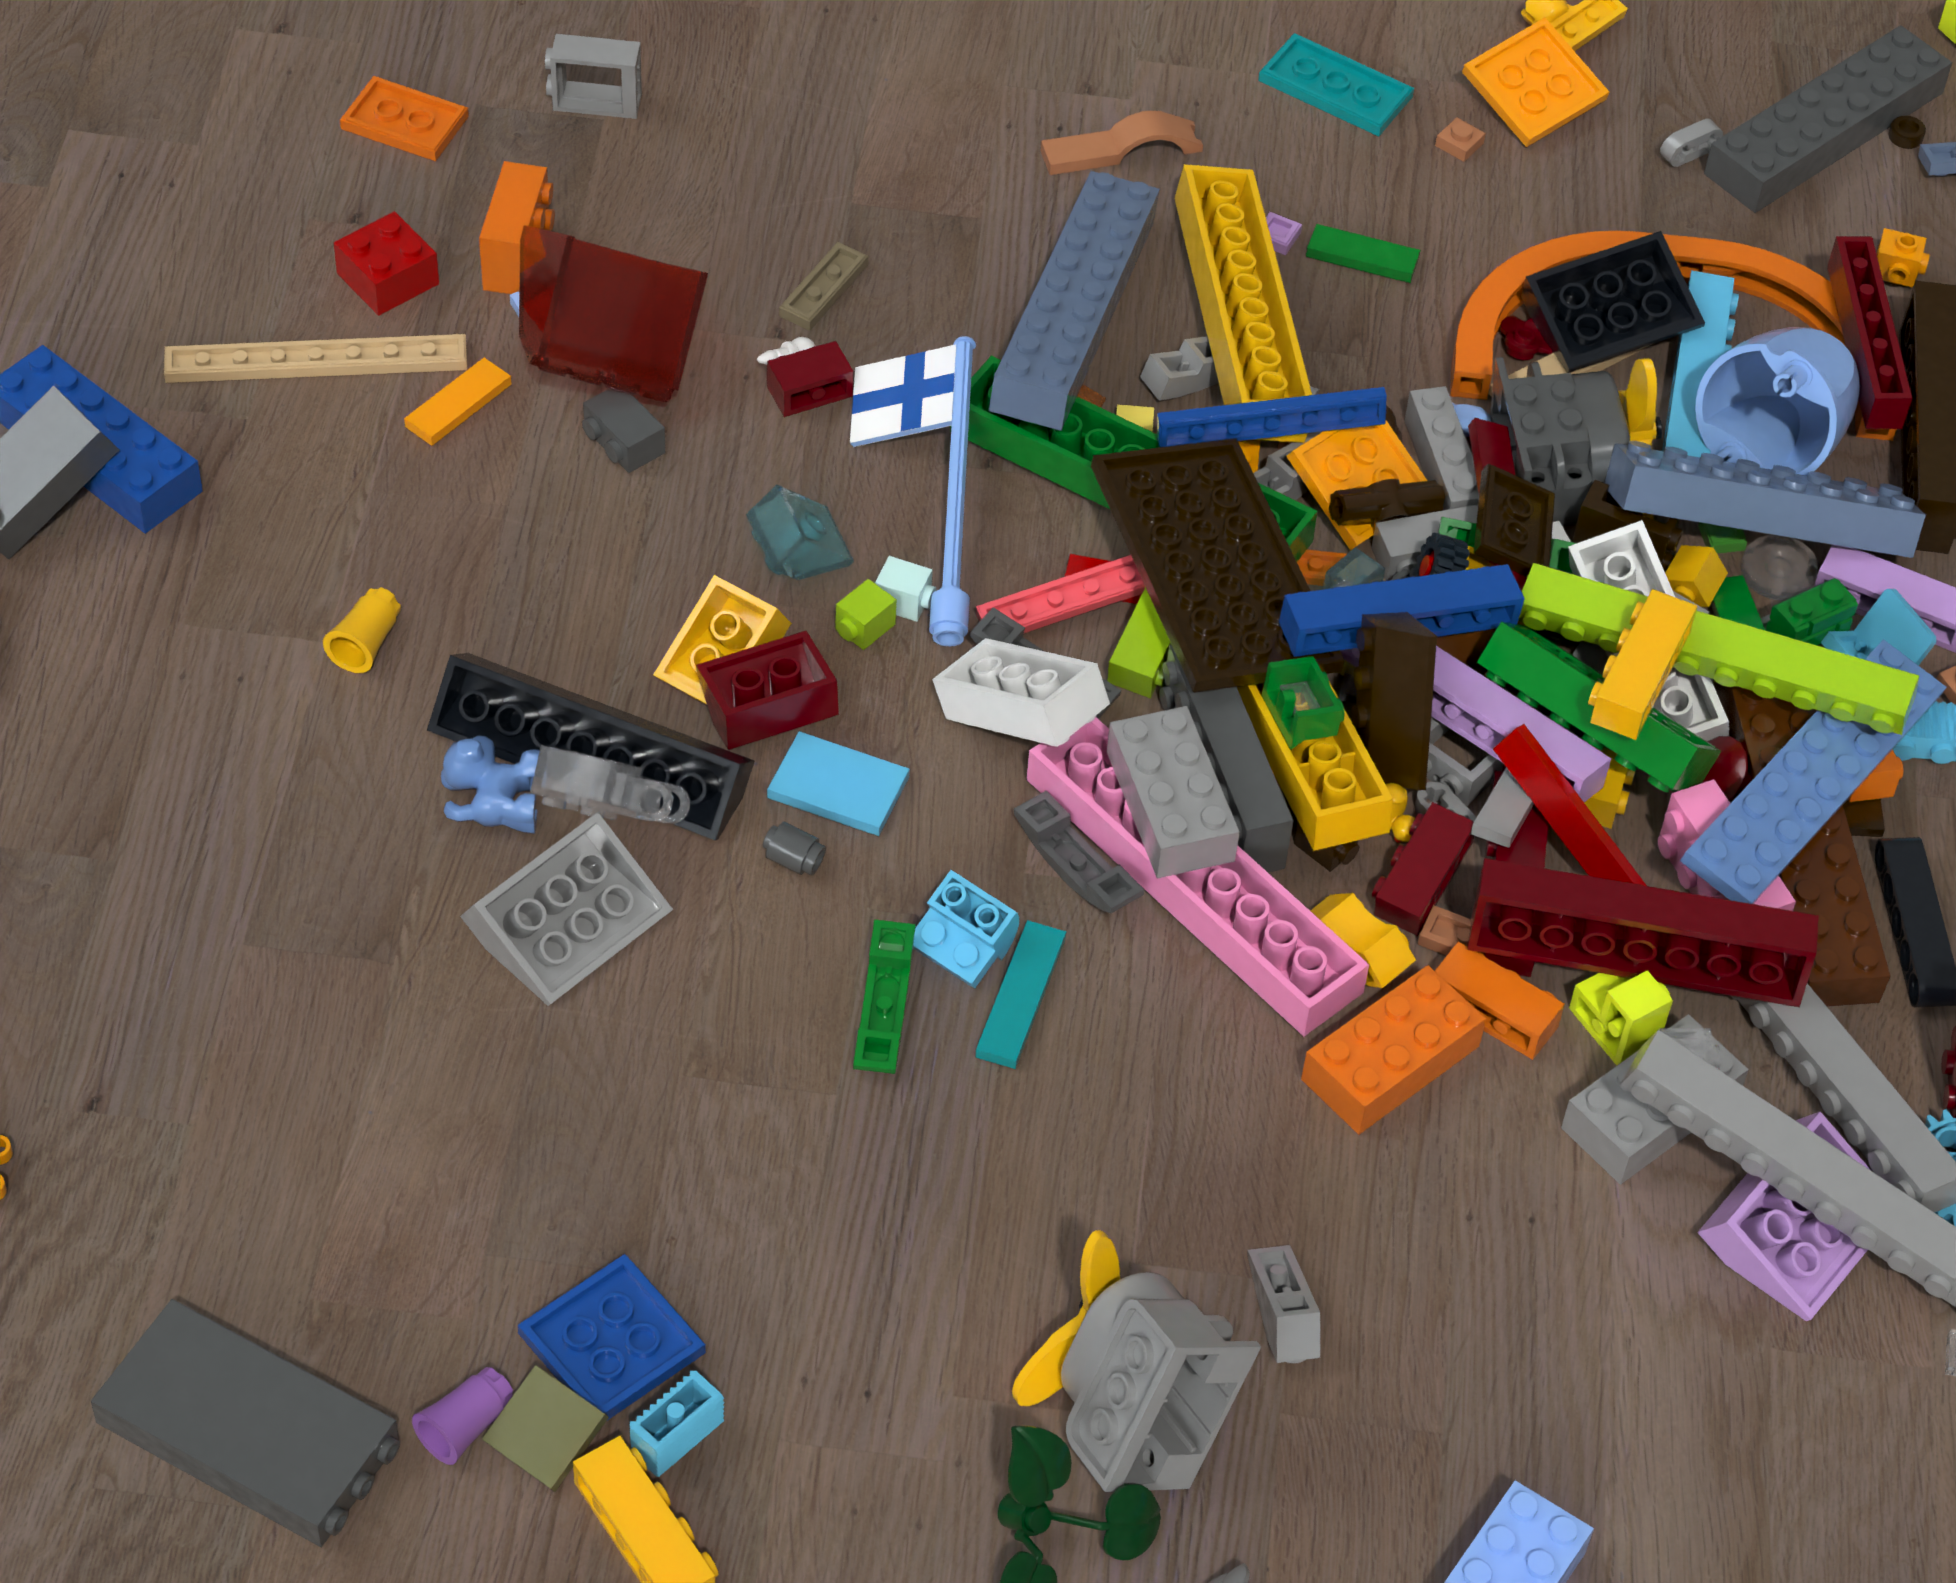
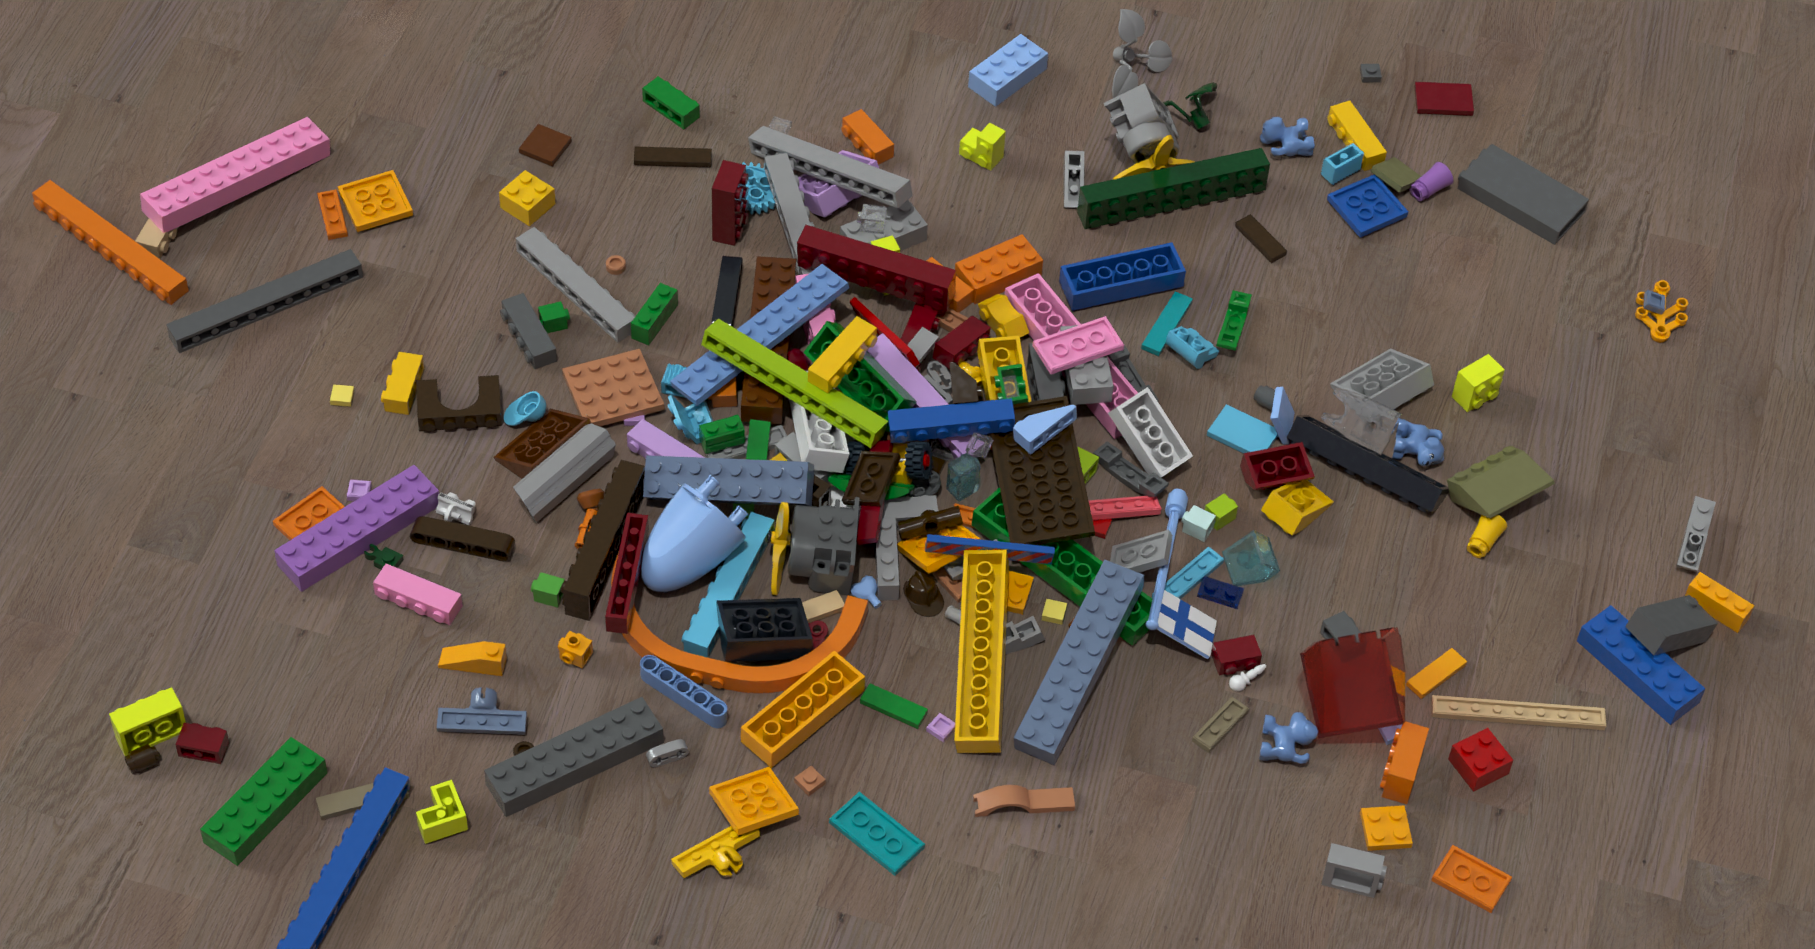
camera: 170 degrees left, 0 degrees up
none -> medium blue beam [640,655,727,728]
none -> light orange brick [741,651,865,768]
none -> orange brick [841,109,894,165]
none -> neon yellow brick [959,123,1006,171]
none -> light blue slope [1013,404,1077,454]
none -> bright pink tile [1032,316,1124,375]
none -> blue brick [1059,242,1186,310]
none -> dark green brick [1077,148,1270,229]
none -> light grey plate [1110,530,1173,573]
none -> medium azure tile [1152,547,1224,599]
none -> clear blue plate [1197,576,1244,609]
none -> dark brown tile [1235,214,1287,263]
none -> medium blue animal [1259,712,1318,764]
none -> medium blue animal [1260,117,1315,156]
none -> light blue tile [1270,387,1295,444]
none -> light orange plate [1360,805,1413,851]
none -> olive slope [1447,446,1555,518]
none -> neon yellow brick [1452,354,1505,412]

